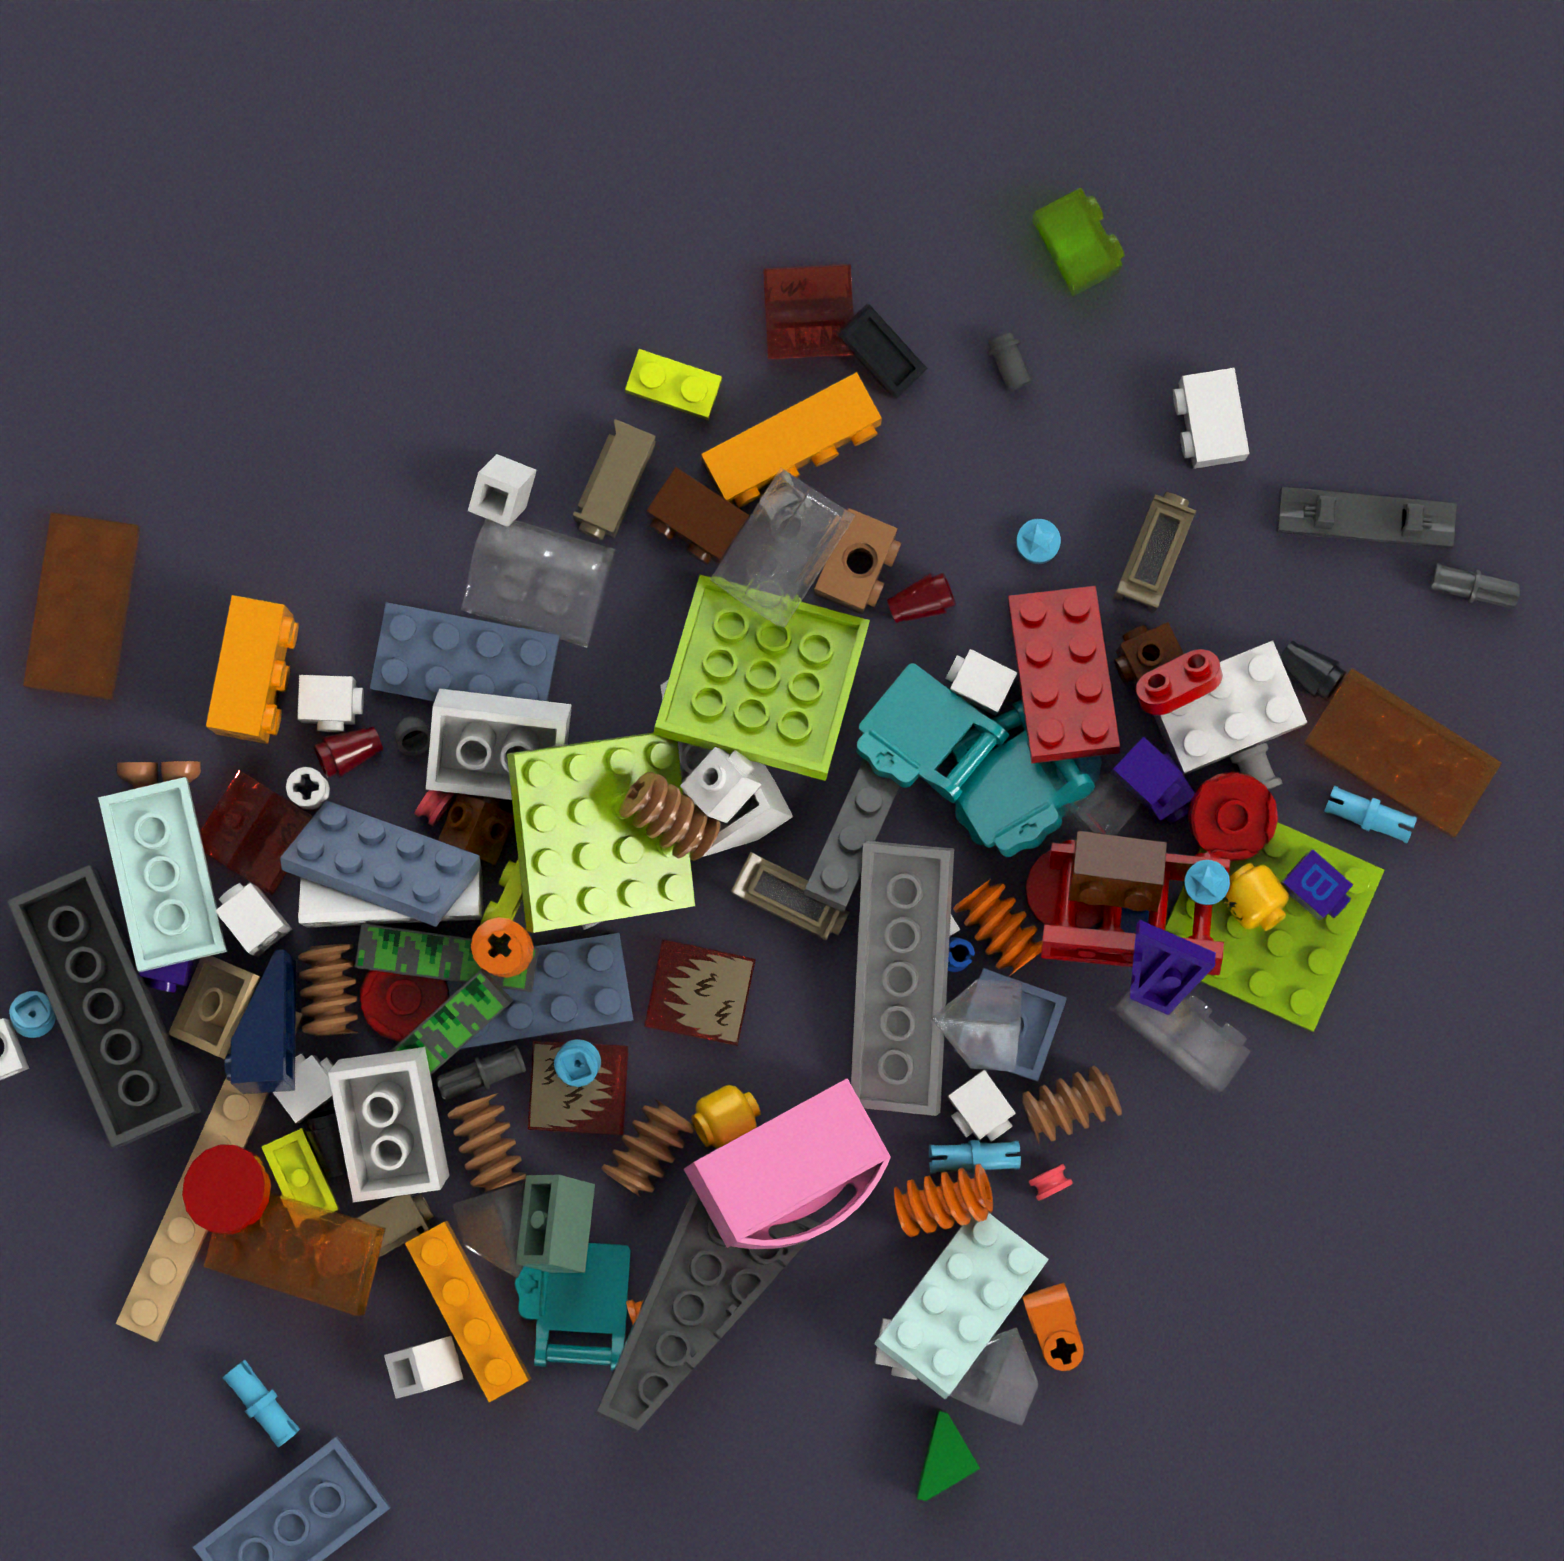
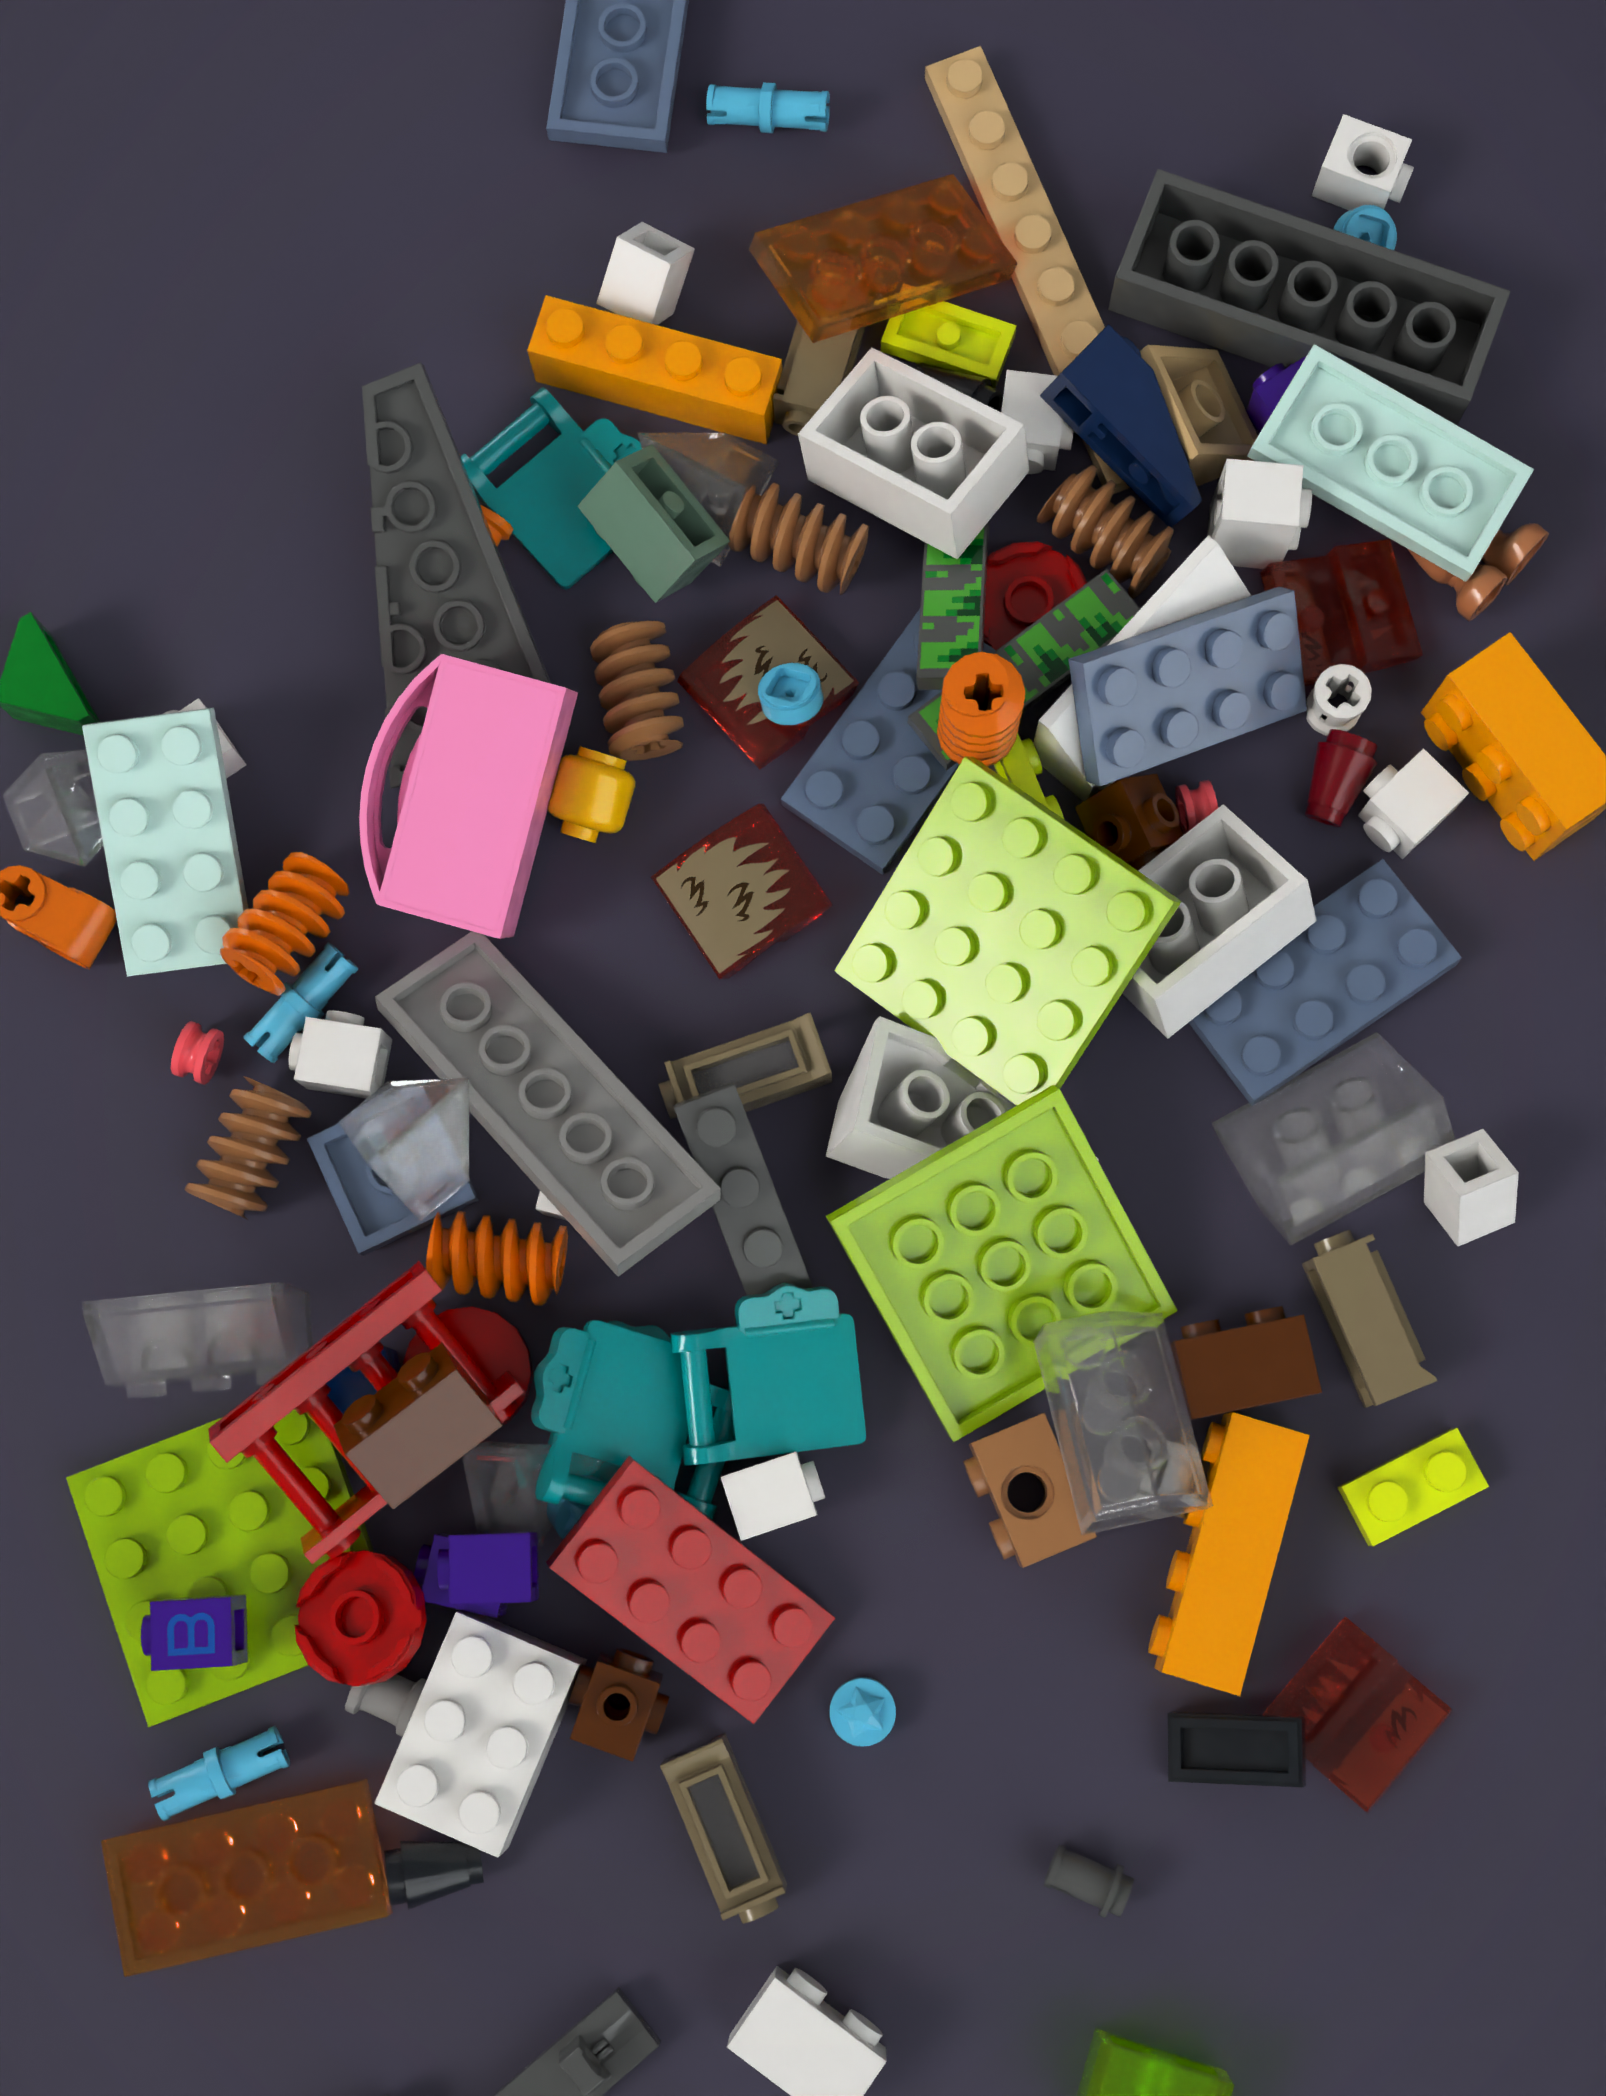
camera: 145 degrees right, 5 degrees down
red tile [182,1144,271,1235] -> none
dark grey hinge [395,716,431,756] -> none
dark grey axle [436,1045,526,1100] -> none
medium nougat piece [619,772,720,861] -> none
white brick [680,747,762,823] -> none
dark red cone [887,573,956,623] -> none
blue pin [948,937,975,972] -> none
dark purple wing [1130,920,1216,1015] -> none
red plate [1136,649,1223,715] -> none
medium azure tile [1184,860,1230,905] -> none
yellow head [1223,863,1289,931] -> none

